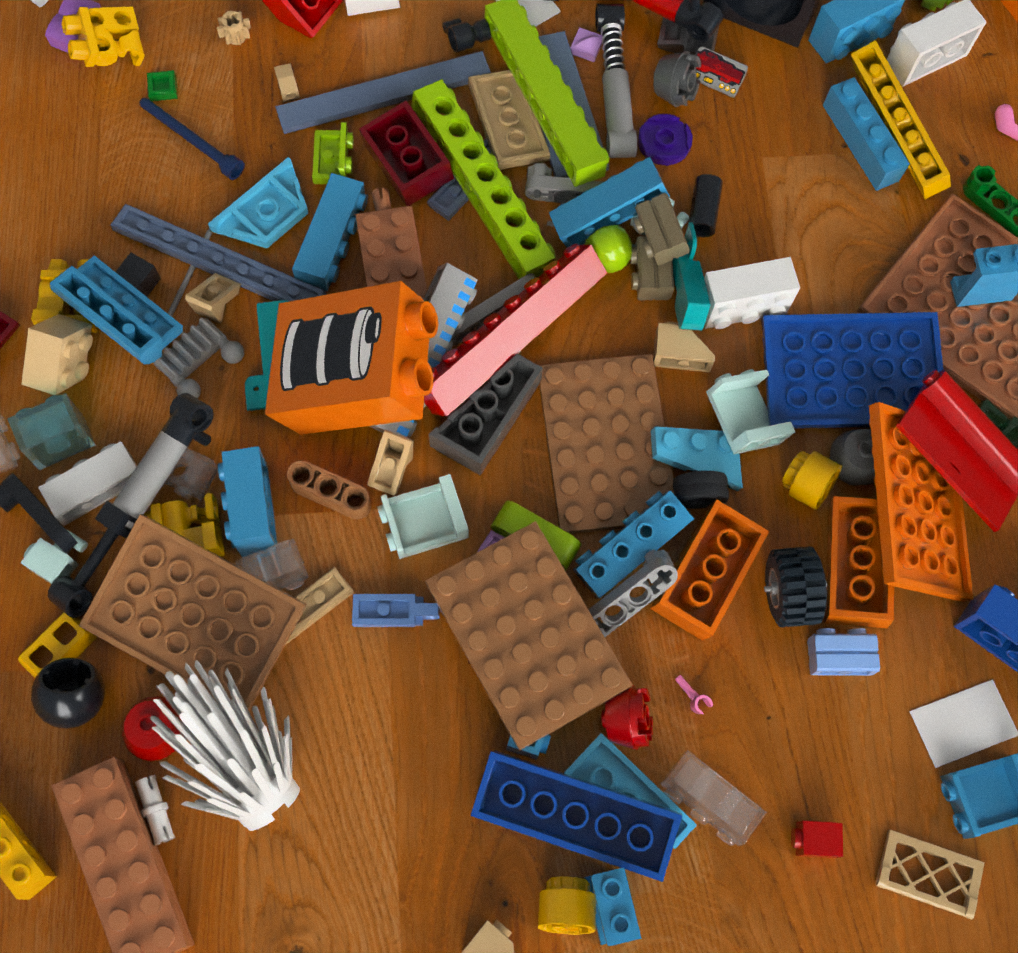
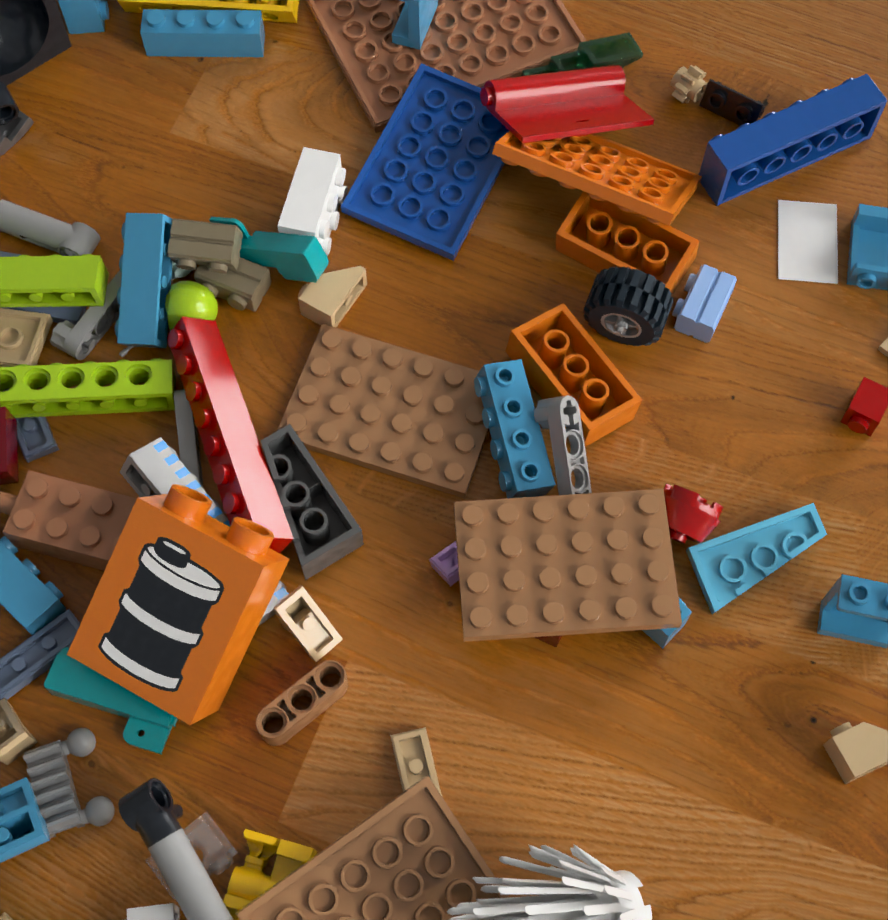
camera: 60 degrees left, 5 degrees down
dark azure brick [218,446,278,557] -> none
clear brick [235,539,309,590] -> none
medium blue hinge [352,594,440,627] -> none
light aqua panel [377,474,469,559] -> none
blue brick [470,750,682,882] -> none
lime beam [490,500,582,571] -> none
yellow piece [538,876,596,935] -> none
dark purple tile [638,114,693,166] -> none
medium azure wing [650,427,743,491] -> none
dark grey cone [653,51,701,107] -> none
clear brick [661,750,767,846] -> none
black tyre [673,471,729,509] -> none
bright pink hand [675,675,713,714] -> none
black pin [688,174,723,237] -> none
slope [695,46,748,98] -> none
light aqua panel [706,369,795,454] -> none
yellow piece [782,451,842,510] -> none
dark grey cone [830,429,875,486] -> none

